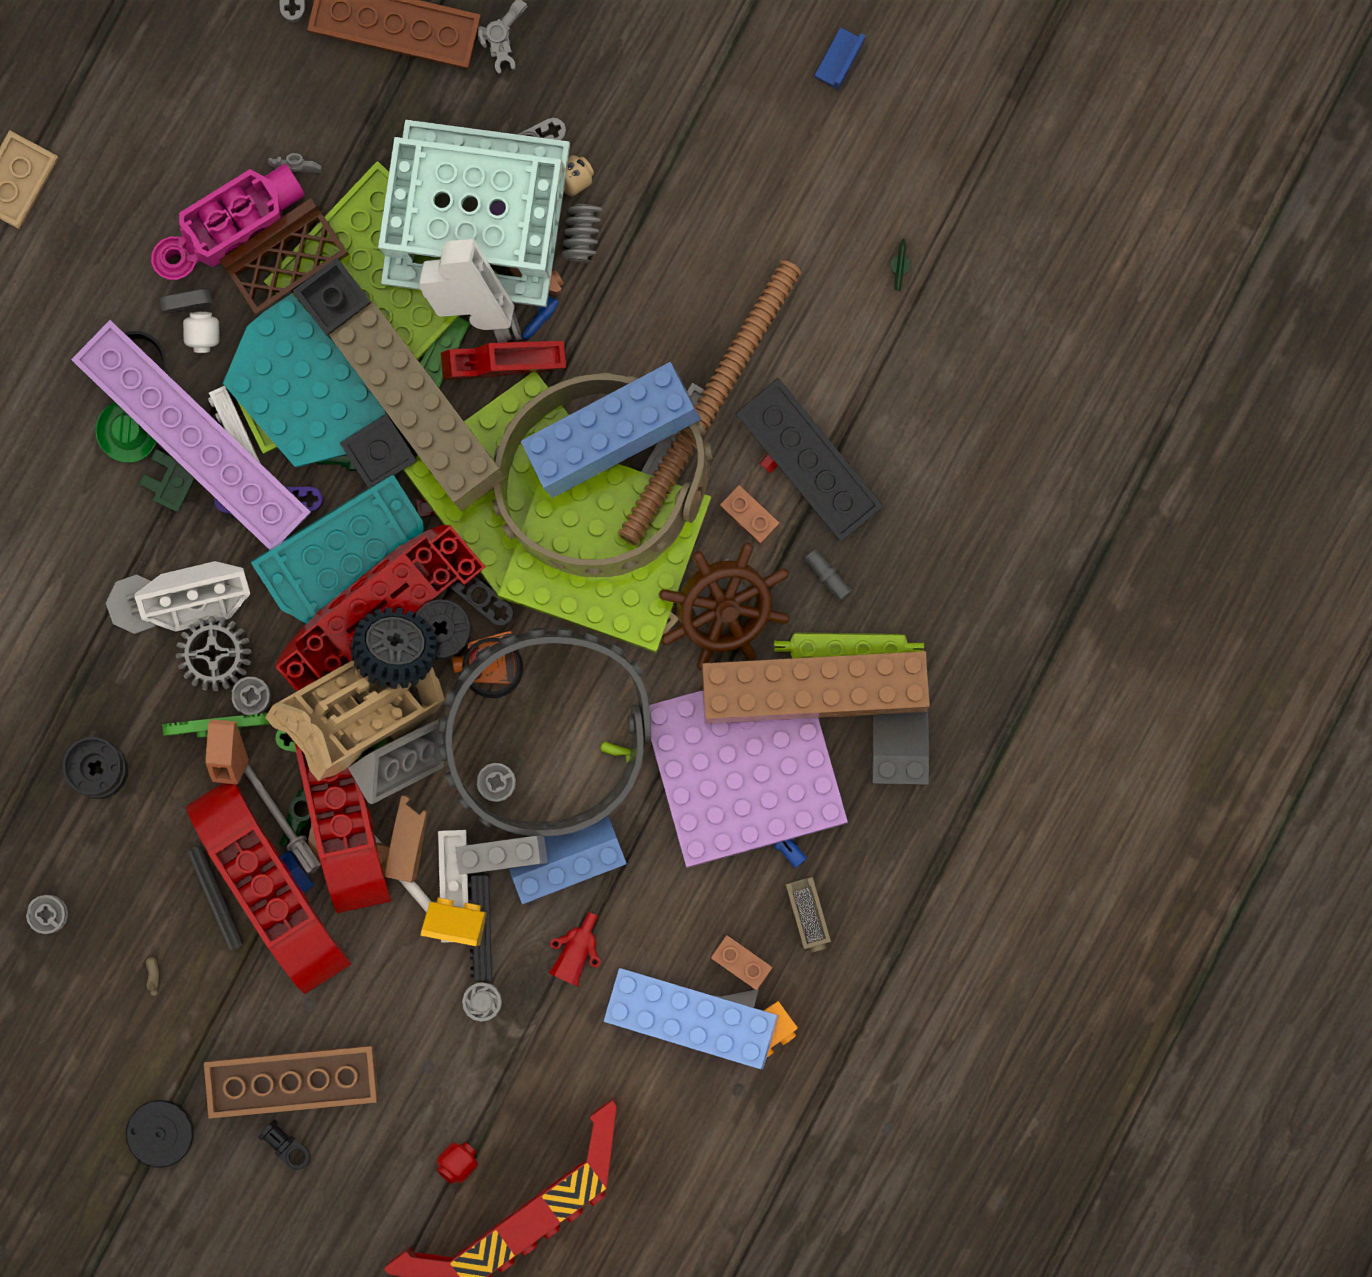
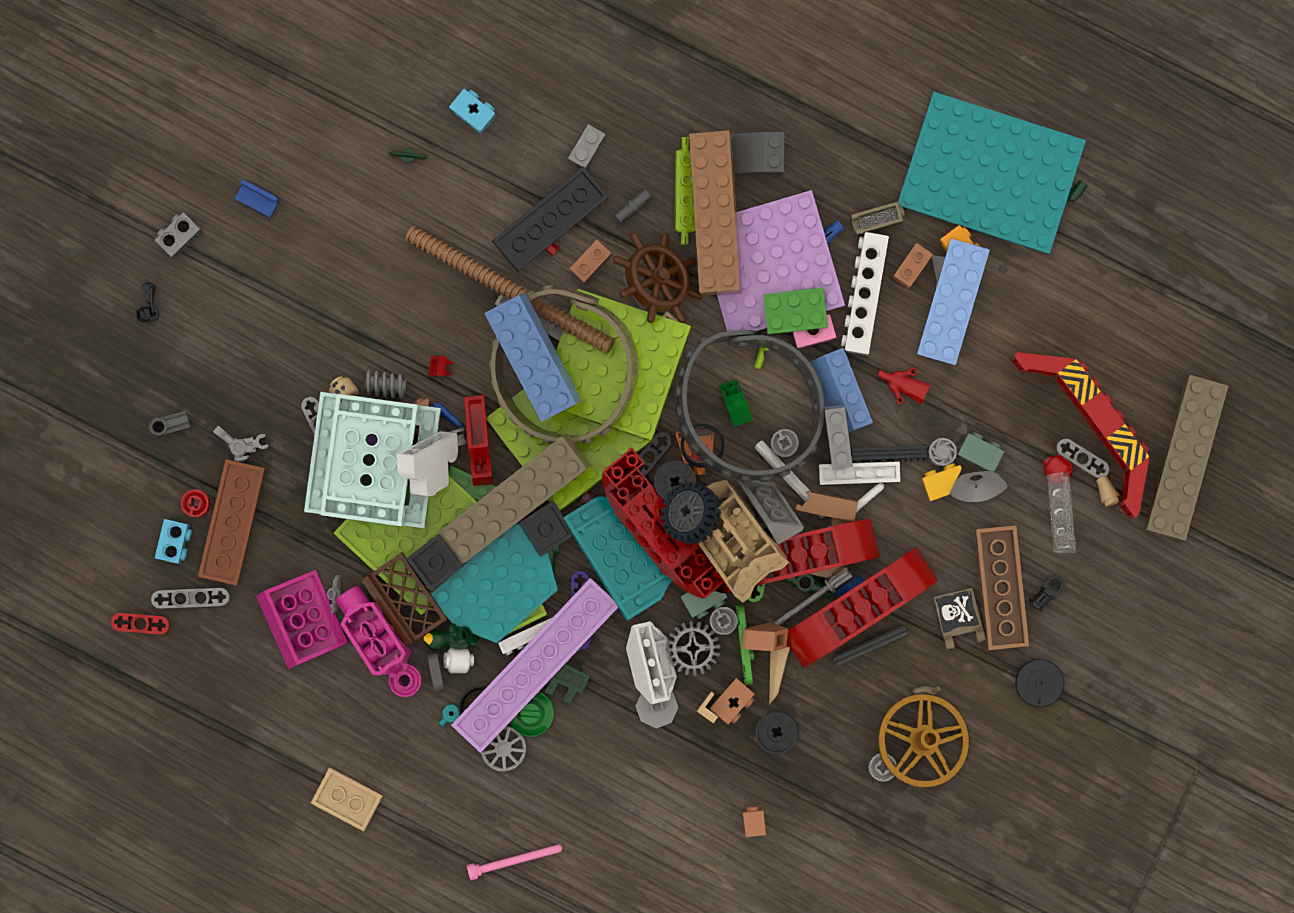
camera: 85 degrees left, 0 degrees up
yellow slope [421,897,487,946] -> none
none -> dark pink slope [256,570,348,669]
none -> dark green animal [423,623,479,651]
none -> red tile [428,356,453,377]
none -> teal piece [438,704,460,727]
none -> medium azure brick [449,89,496,134]
none -> light grey wheel [481,726,526,771]
none -> light grey plate [568,124,605,169]
none -> sand green slope [681,591,727,619]
none -> tan panel [697,691,718,723]
none -> nougat brick [710,678,755,724]
none -> green slope [719,379,753,427]
none -> white axle [755,441,825,518]
none -> bright green plate [763,287,828,335]
none -> tan bar [769,647,790,705]
none -> bright pink brick [792,314,836,350]
none -> white brick [841,232,889,356]
none -> pearl gold wheel [878,694,969,787]
none -> teal plate [898,92,1086,255]
none -> yellow slope [921,463,962,502]
none -> flag [933,588,986,650]
none -> light grey piece [951,471,1007,502]
none -> sand green brick [956,432,1004,472]
none -> clear slope [1047,472,1076,553]
none -> light grey beam [1056,439,1109,479]
none -> dark green arm [1066,180,1088,202]
none -> tan cone [1096,476,1120,507]

